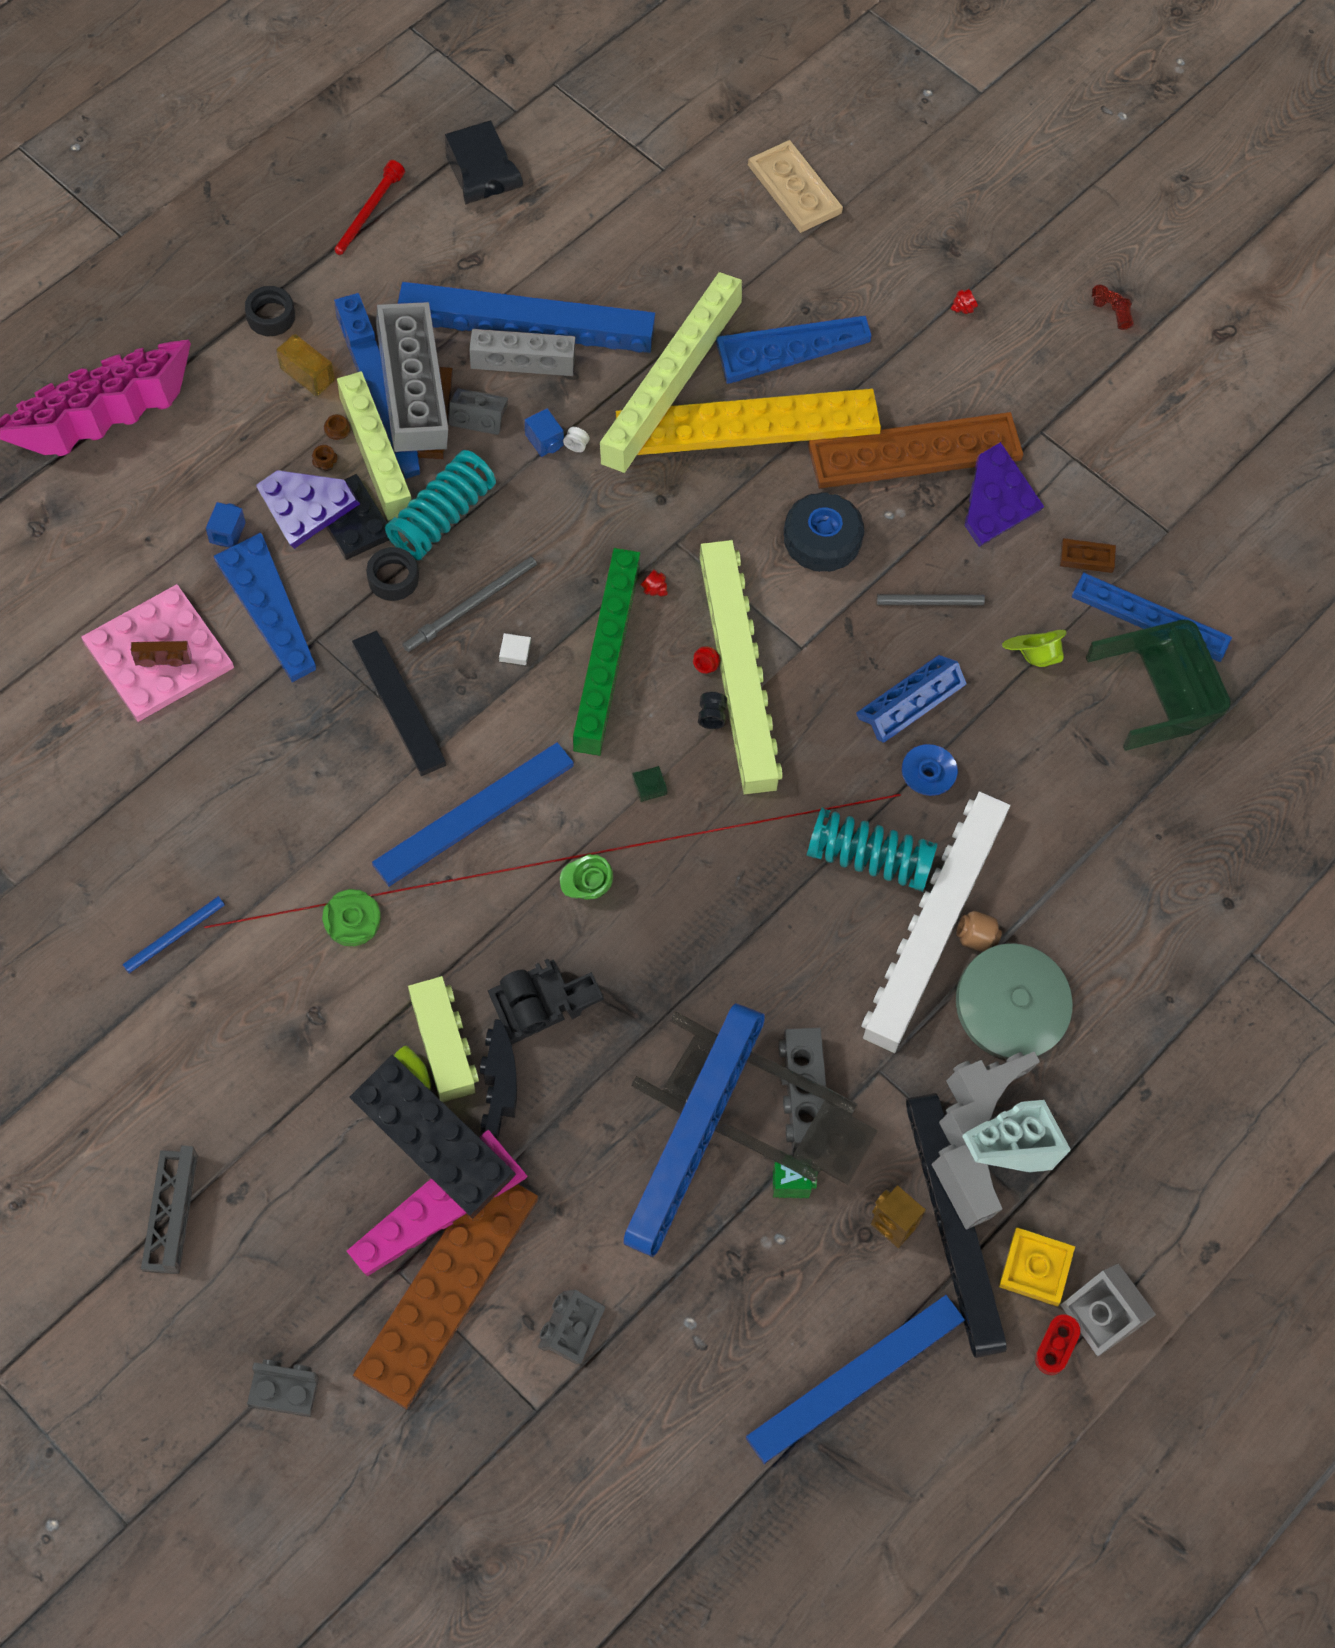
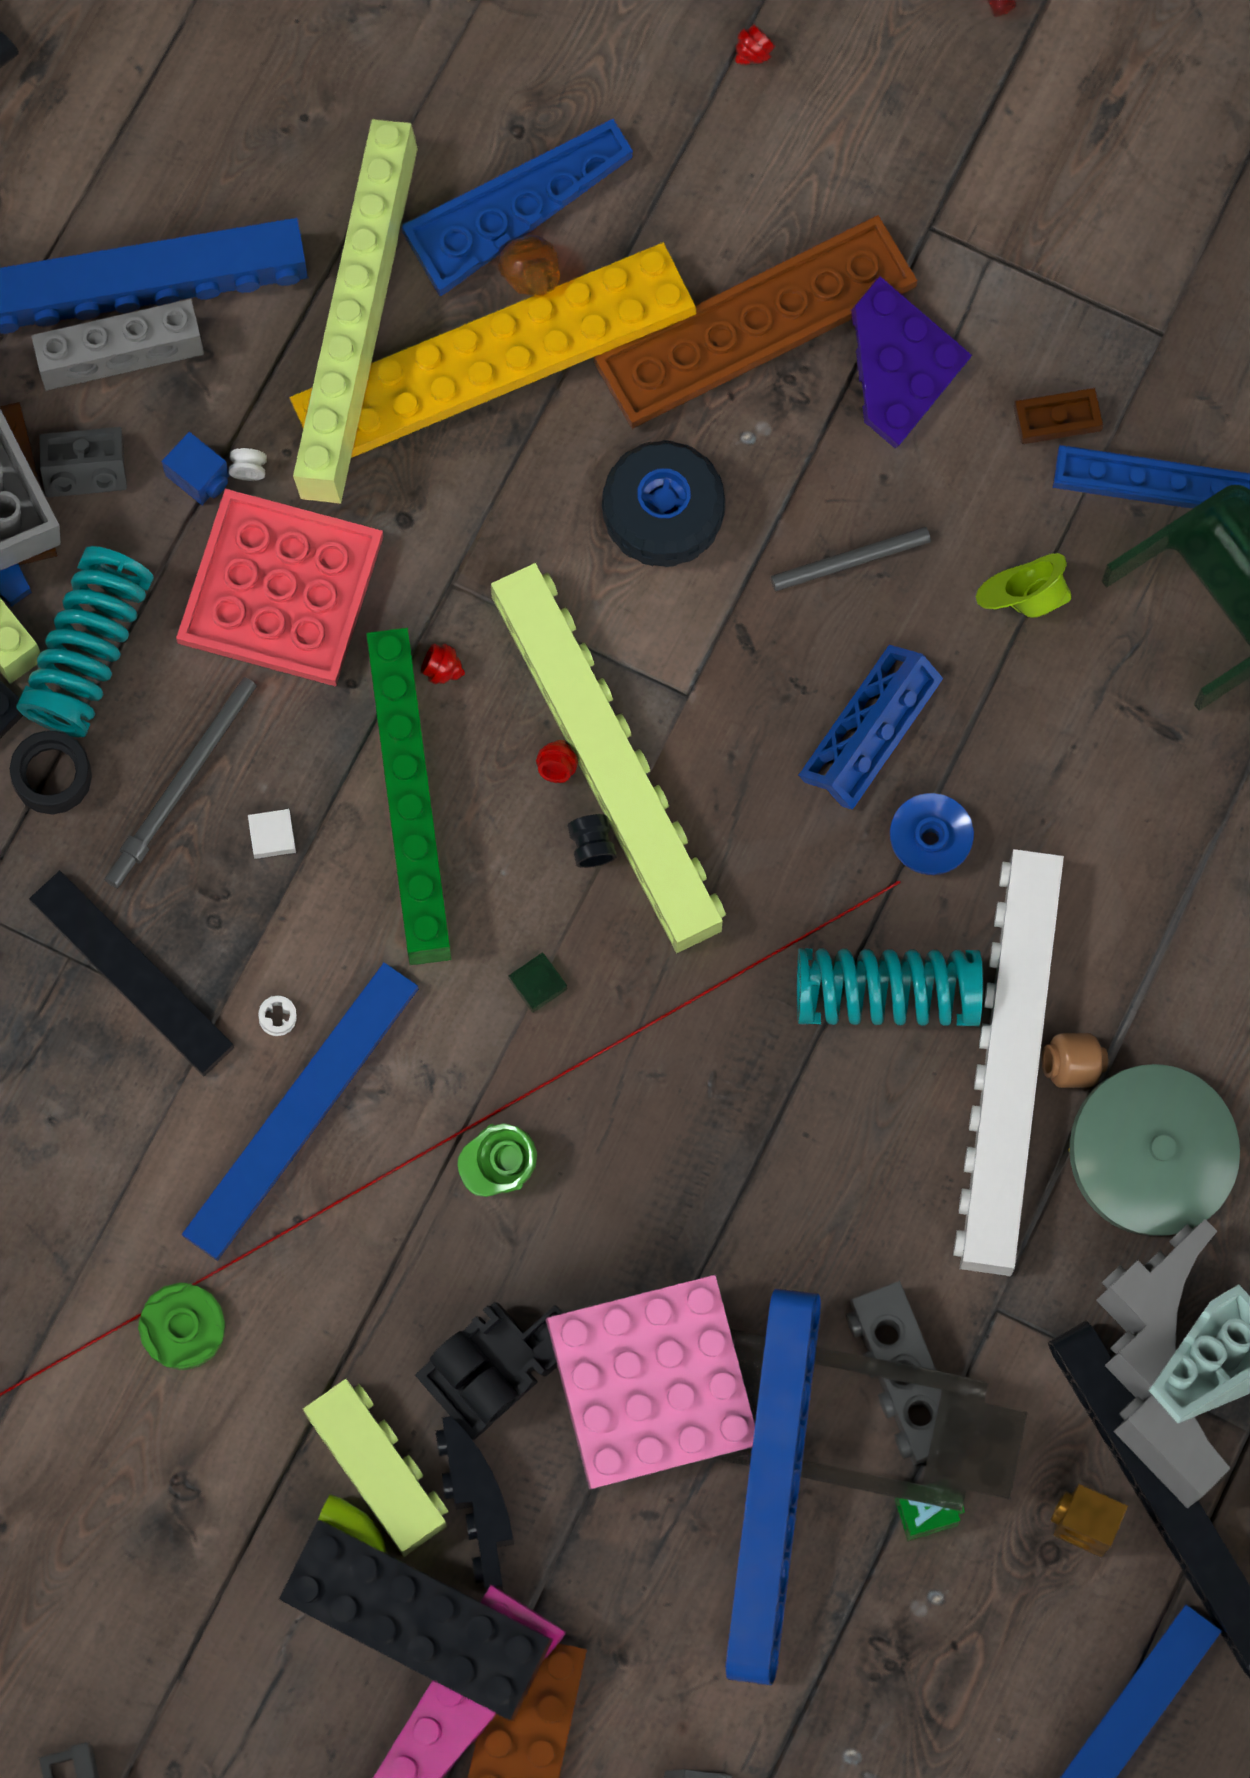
camera: 15 degrees left, 10 degrees up
none -> coral plate [176,489,384,686]
none -> white bush [258,995,297,1036]
none -> clear orange hair [498,235,560,295]
none -> bright pink plate [546,1275,755,1489]

